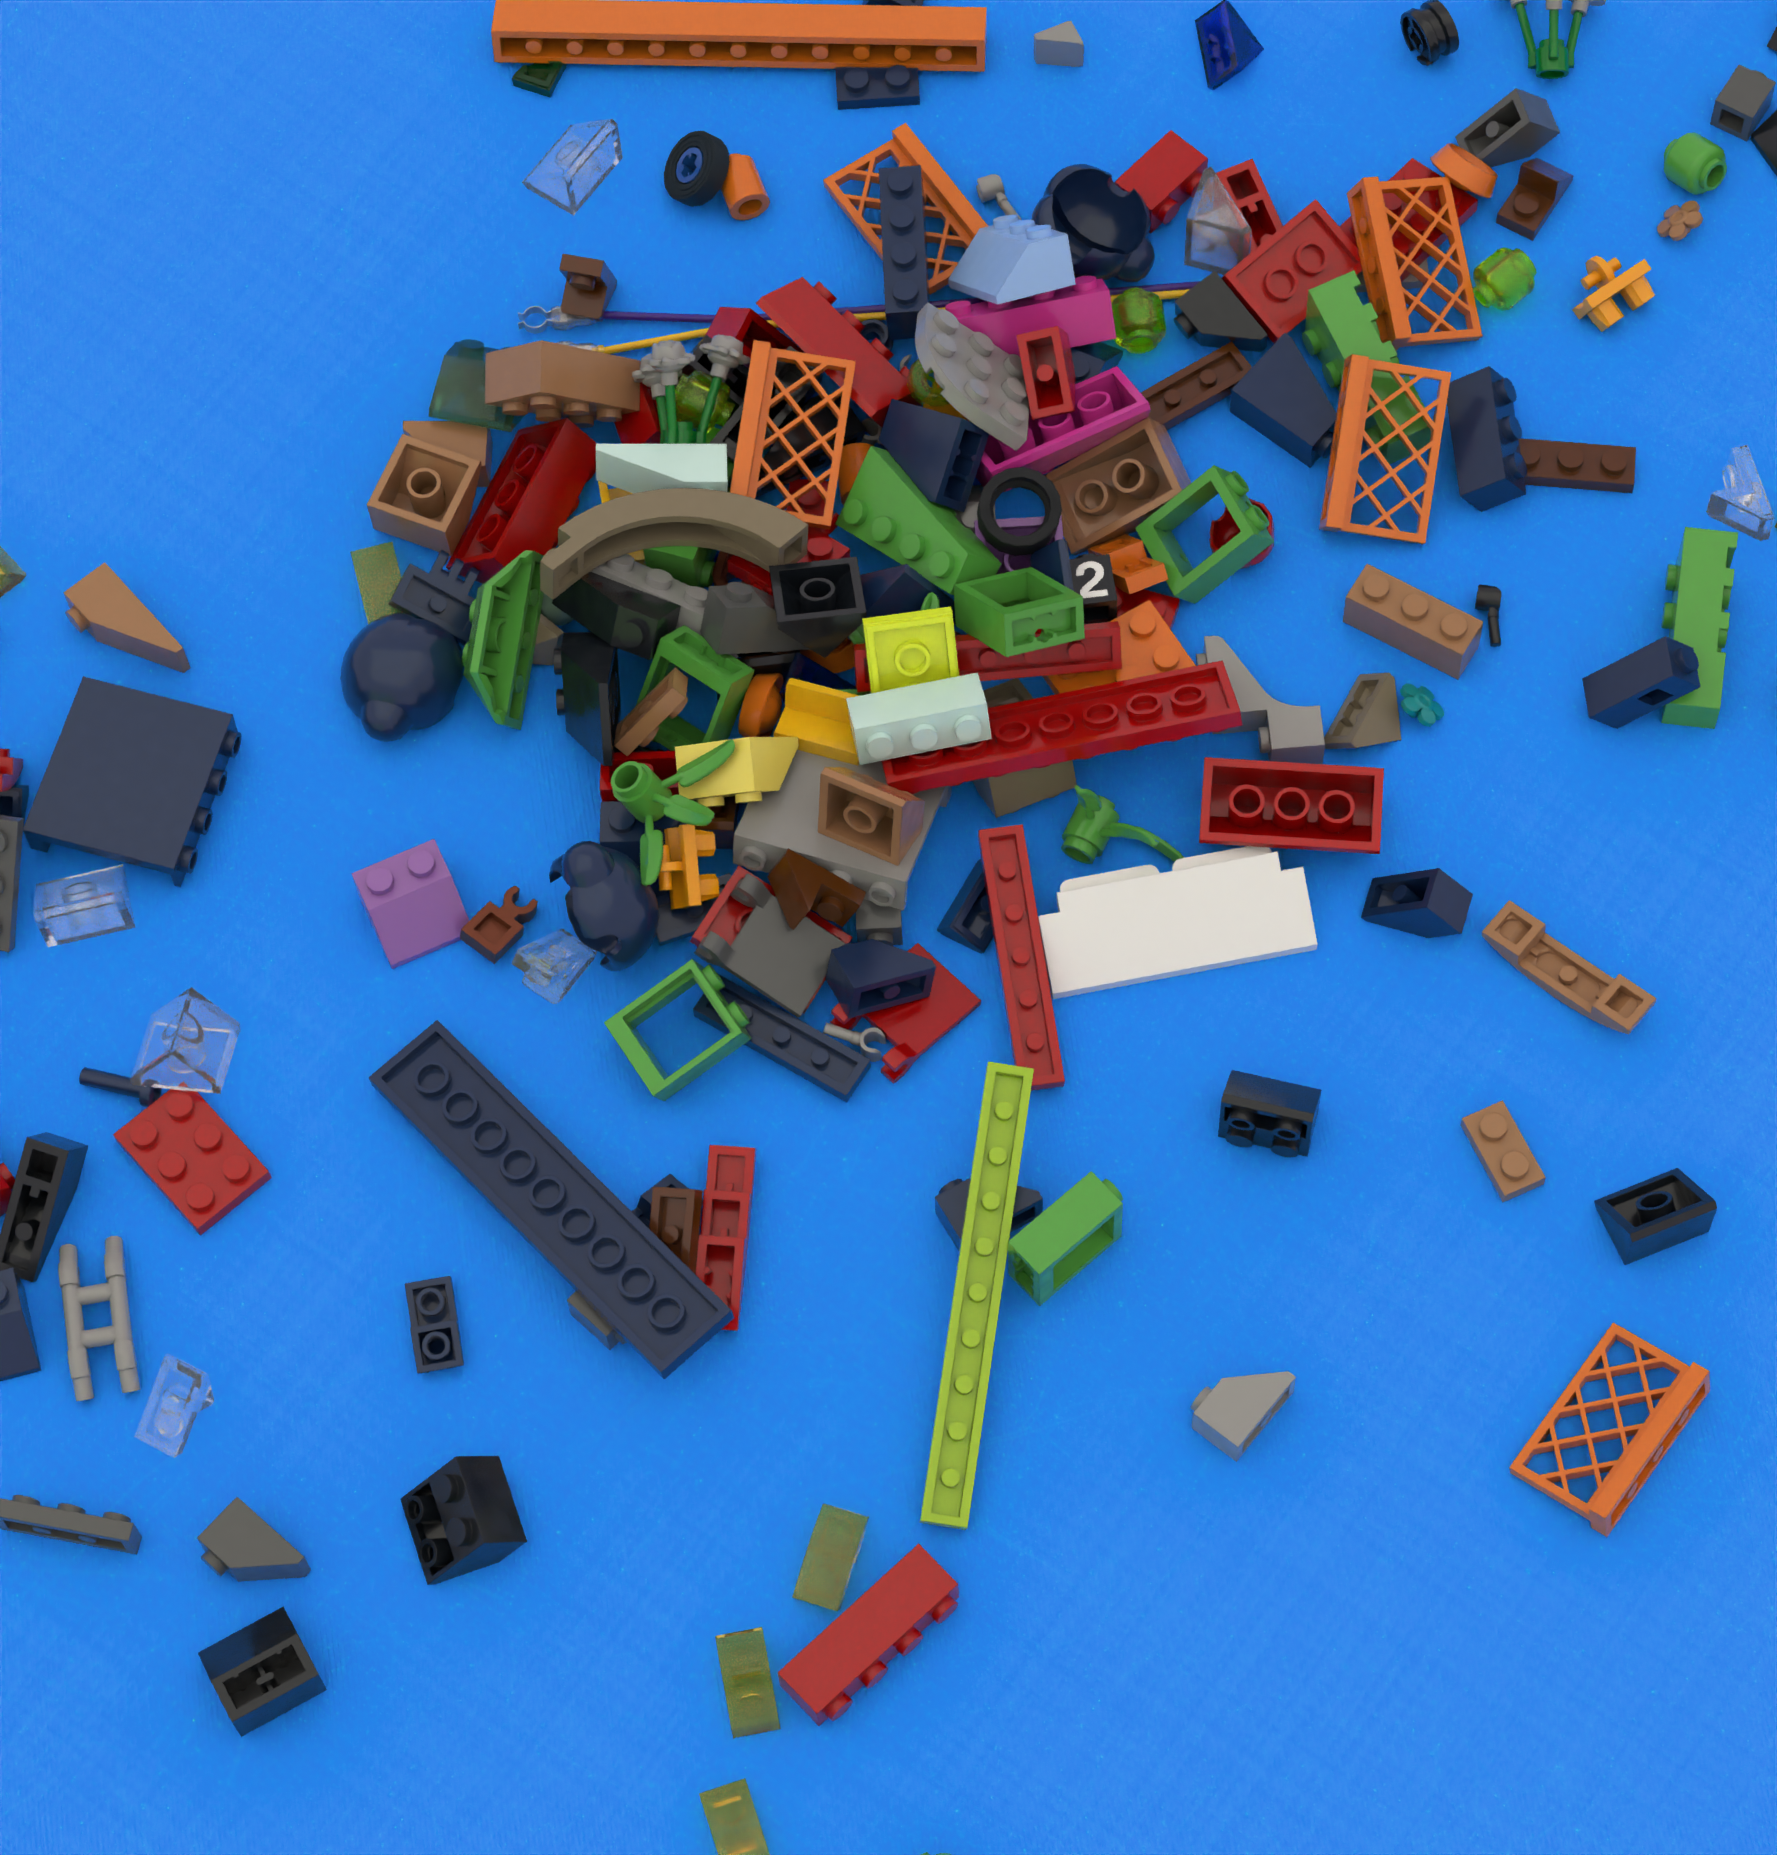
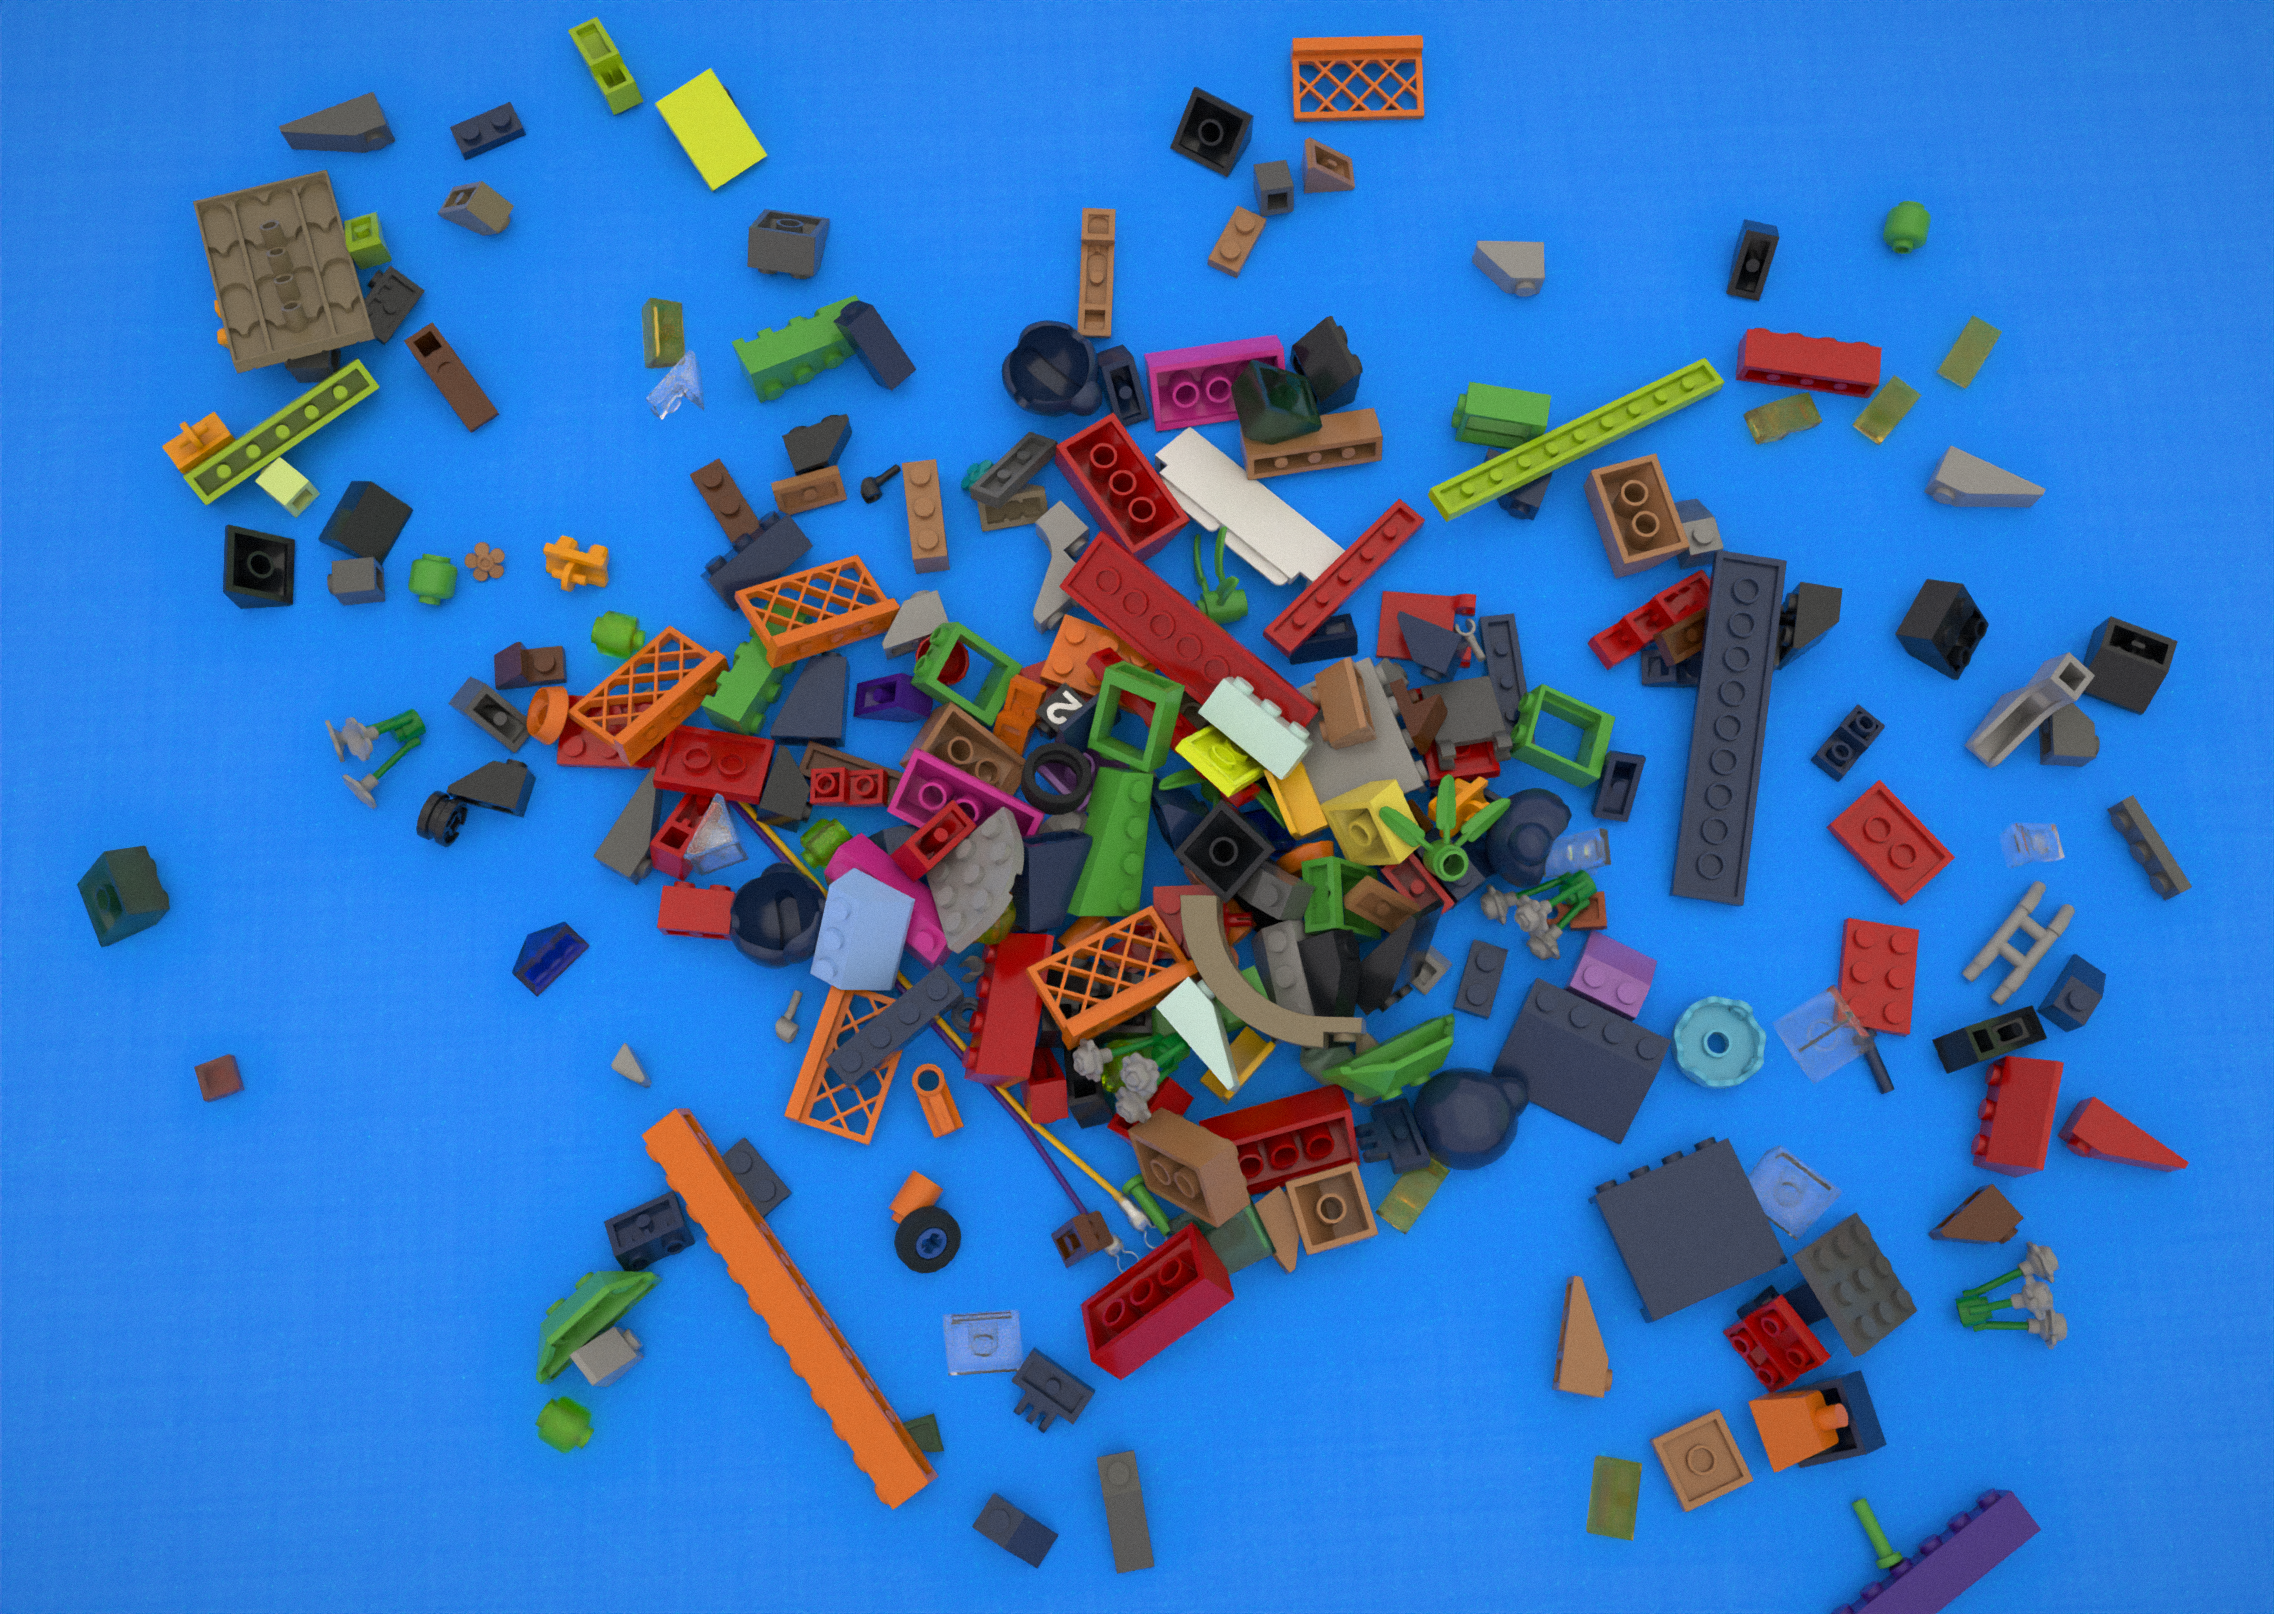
camera: 135 degrees left, 10 degrees up
none -> black slope [447,759,536,818]
none -> dark grey slope [593,767,663,885]
none -> medium nougat plate [771,465,847,515]
none -> black slope [782,413,852,476]
none -> red slope [810,767,888,807]
none -> dark purple slope [853,673,933,723]
none -> light grey slope [882,590,949,660]
none -> orange piece [912,1063,964,1139]
none -> dark grey plate [970,431,1058,509]
none -> dark blue slope [972,1492,1058,1569]
none -> dark blue piece [1001,320,1103,417]
none -> dark blue hinge [1011,1347,1096,1433]
none -> red slope [1080,1222,1234,1380]
none -> dark grey slope [1096,1450,1155,1574]
none -> dark pink slope [1144,335,1289,432]
none -> clear green slope [1230,359,1323,445]
none -> medium nougat brick [1240,408,1383,480]
none -> dark grey brick [1253,160,1294,217]
none -> medium nougat slope [1301,137,1355,193]
none -> light grey slope [1411,944,1452,995]
none -> dark blue plate [1452,939,1508,1020]
none -> light grey plant [1480,869,1597,961]
none -> dark blue slope [1490,978,1671,1145]
none -> medium nougat slope [1583,453,1690,578]
none -> dark blue slope [1591,750,1646,822]
none -> medium azure plate [1671,996,1766,1089]
none -> flat silver slope [1674,498,1724,570]
none -> black slope [1726,219,1780,301]
none -> black slope [1775,582,1842,670]
none -> red plate [1826,780,1955,905]
none -> light grey slope [1924,445,2046,507]
none -> light grey arch [1964,652,2095,768]

